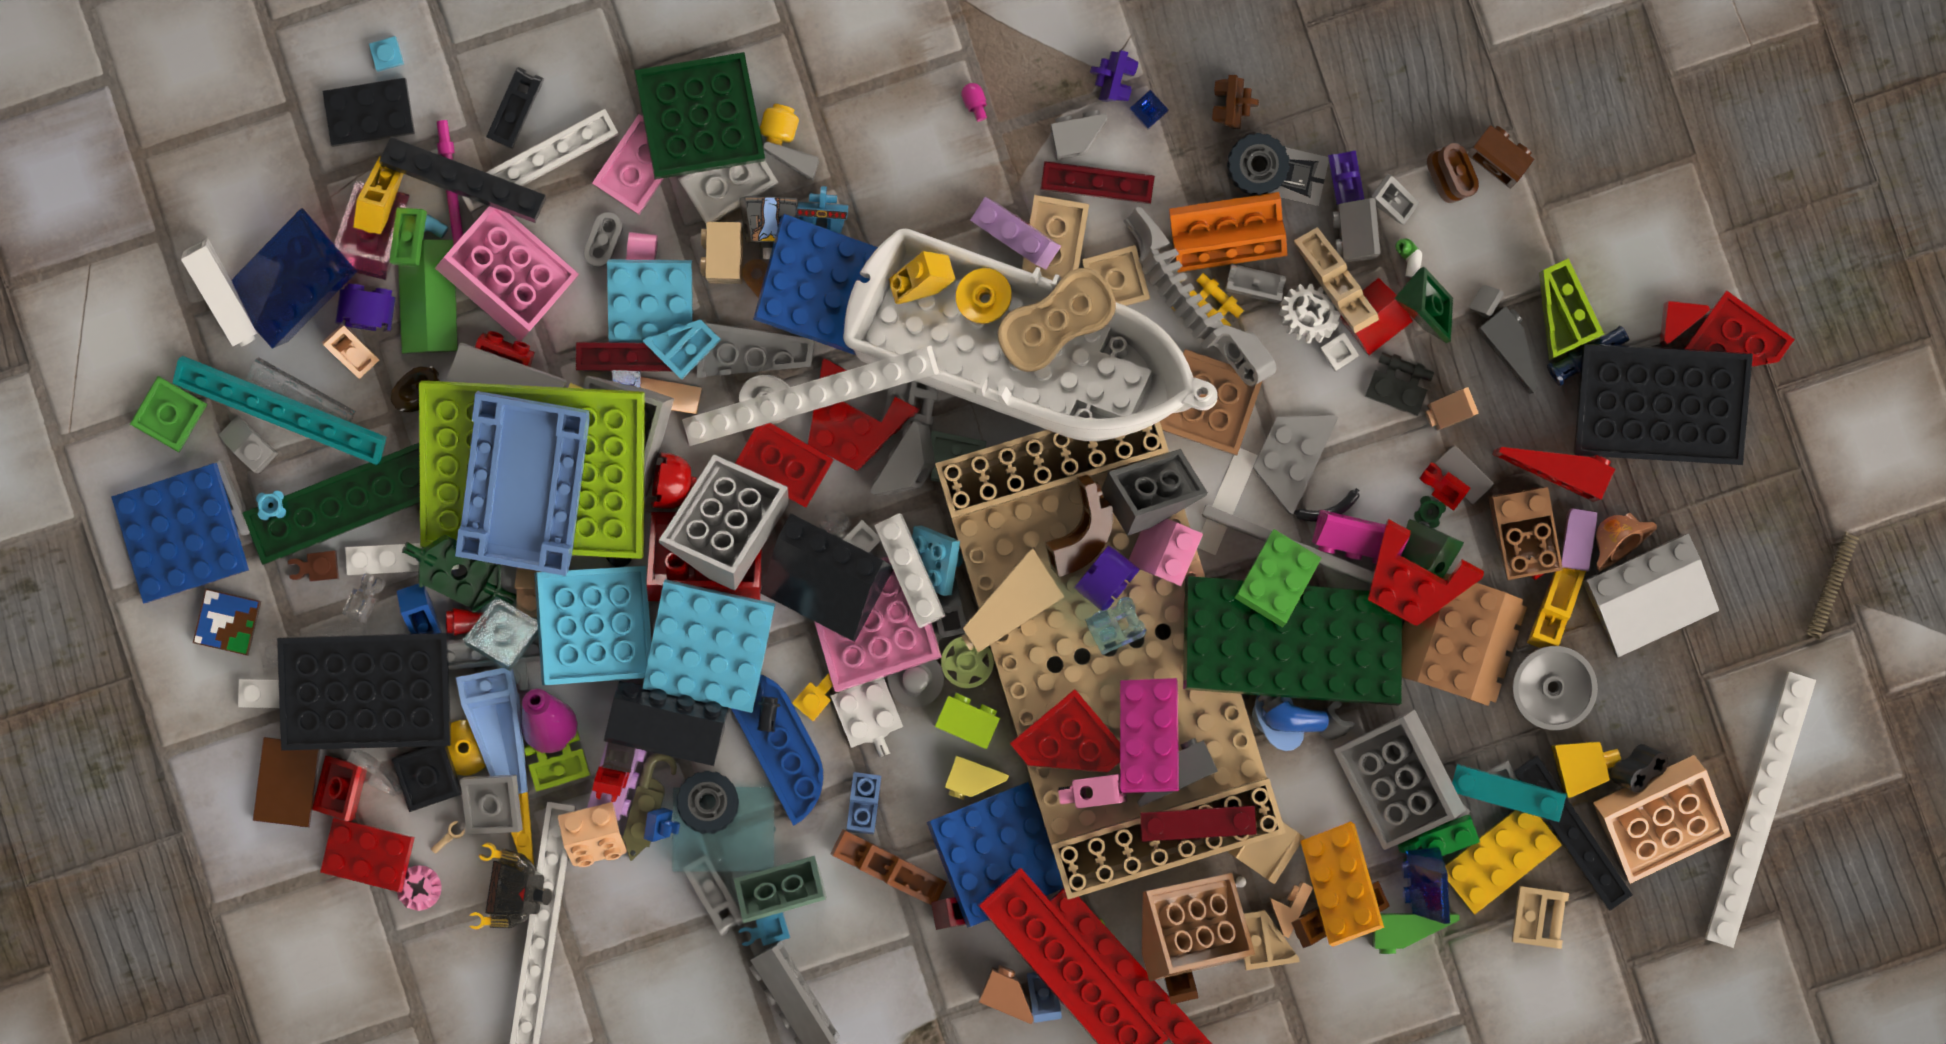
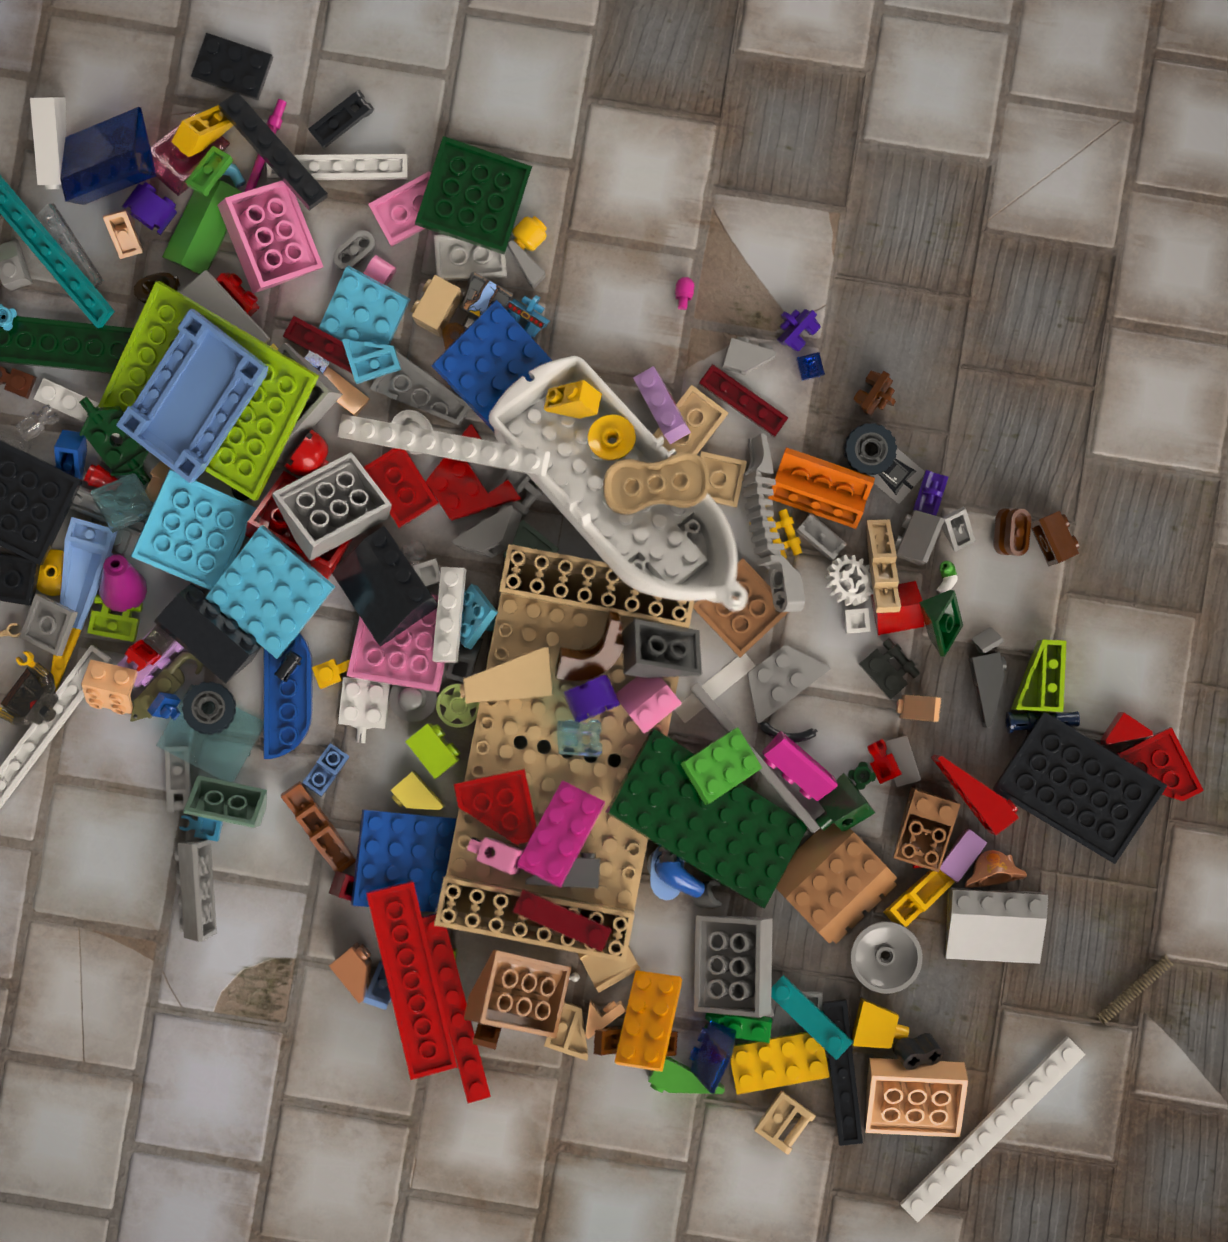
camera: 30 degrees right, 0 degrees up
medium azure plate [369,36,404,72] -> none
red wing [1368,519,1484,626] -> none

